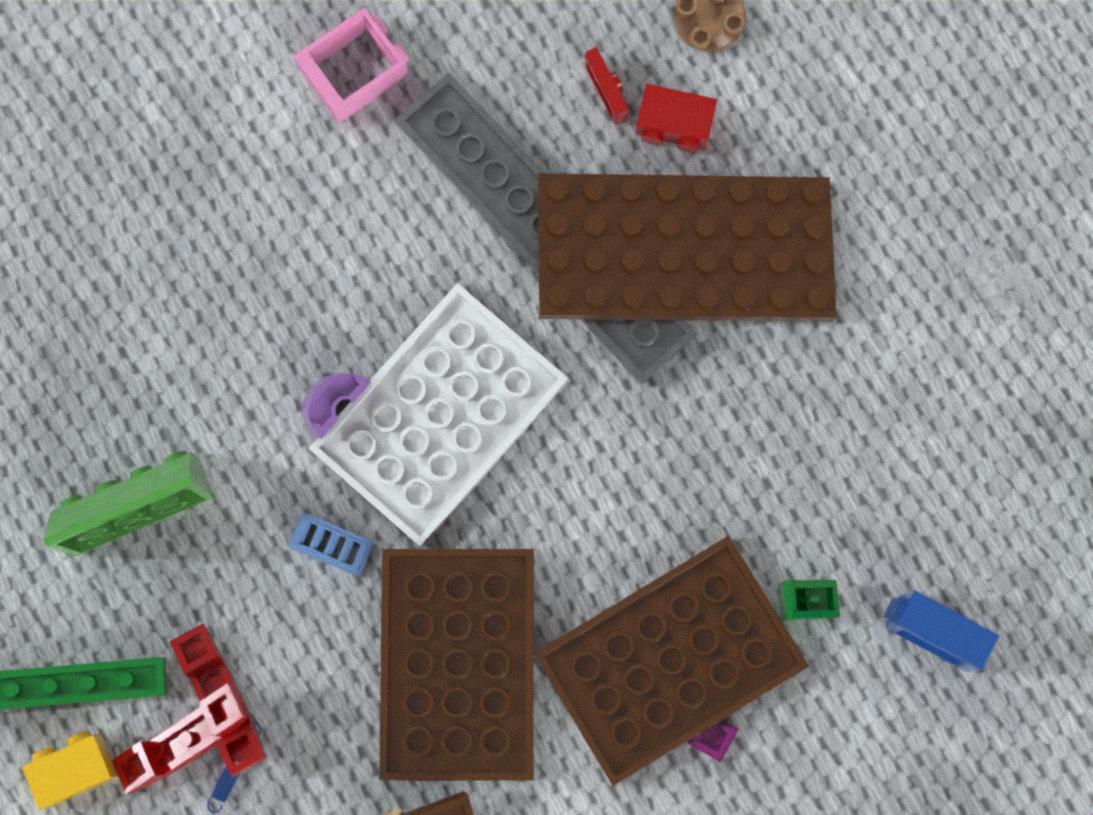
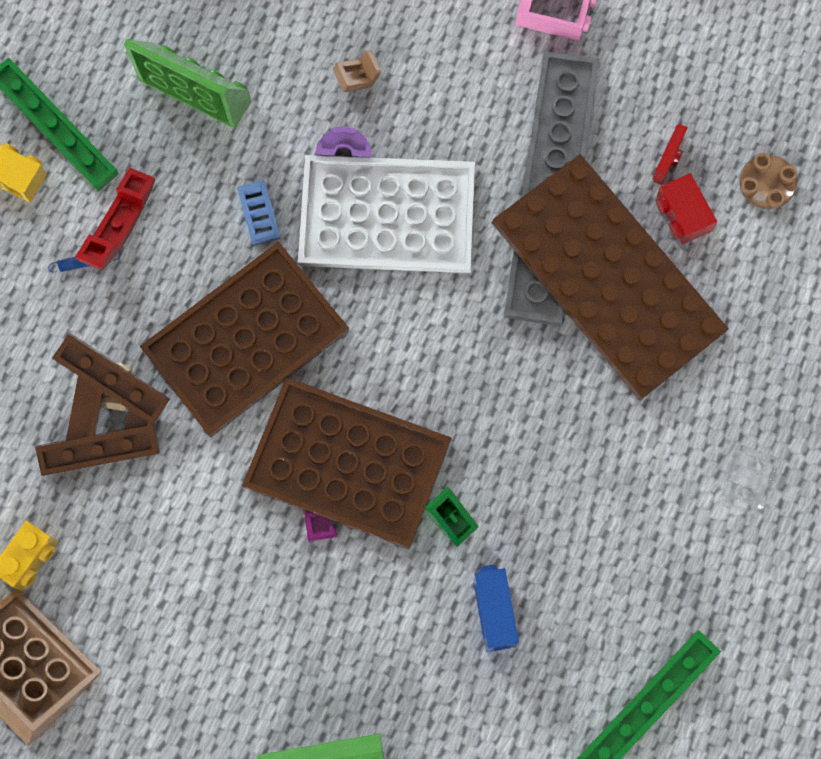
camera: 50 degrees right, 5 degrees down
slope [112,683,247,794] -> none
none -> medium nougat bracket [333,50,381,92]

